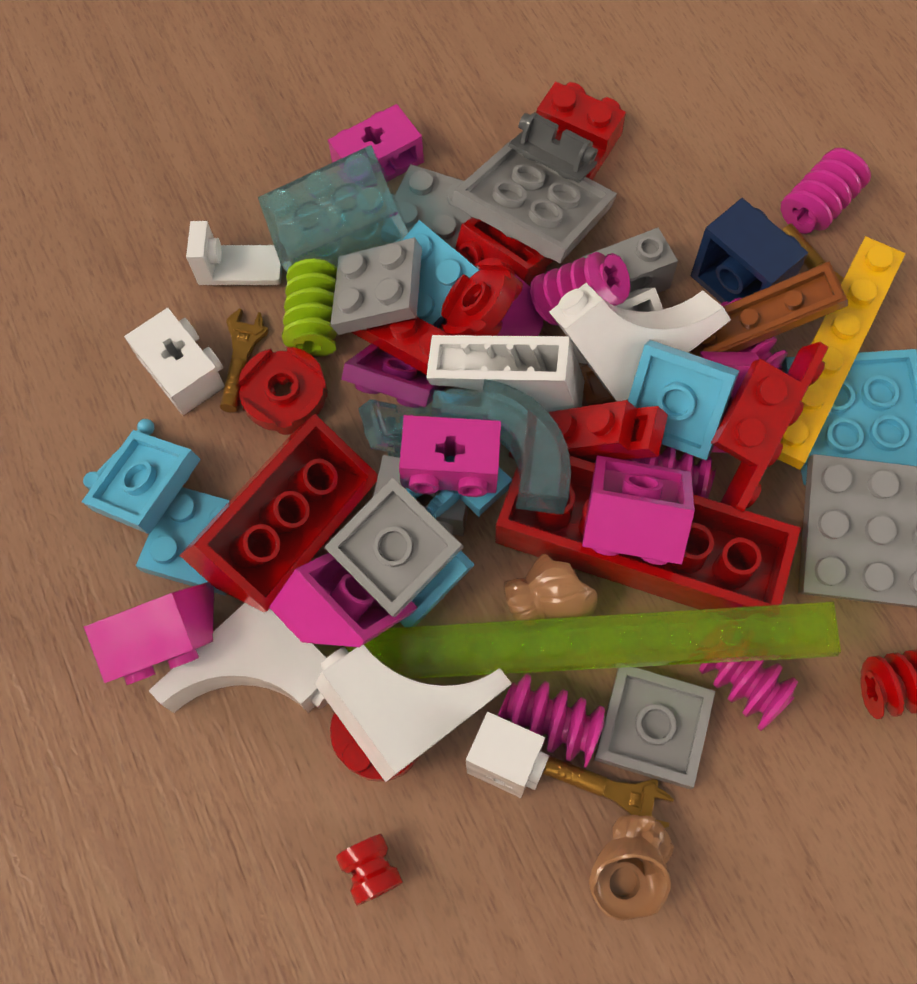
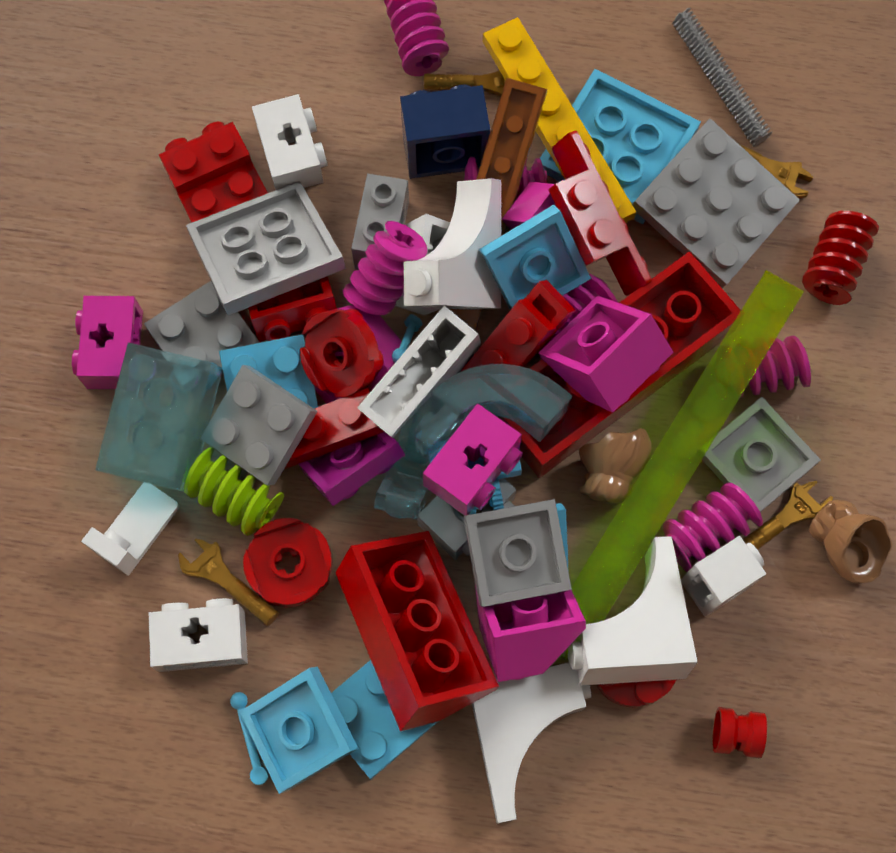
camera: 60 degrees left, 5 degrees up
dark pink slope [84,582,214,685] -> none
dark grey hinge [508,112,598,183] -> none
none -> white brick [252,94,328,190]

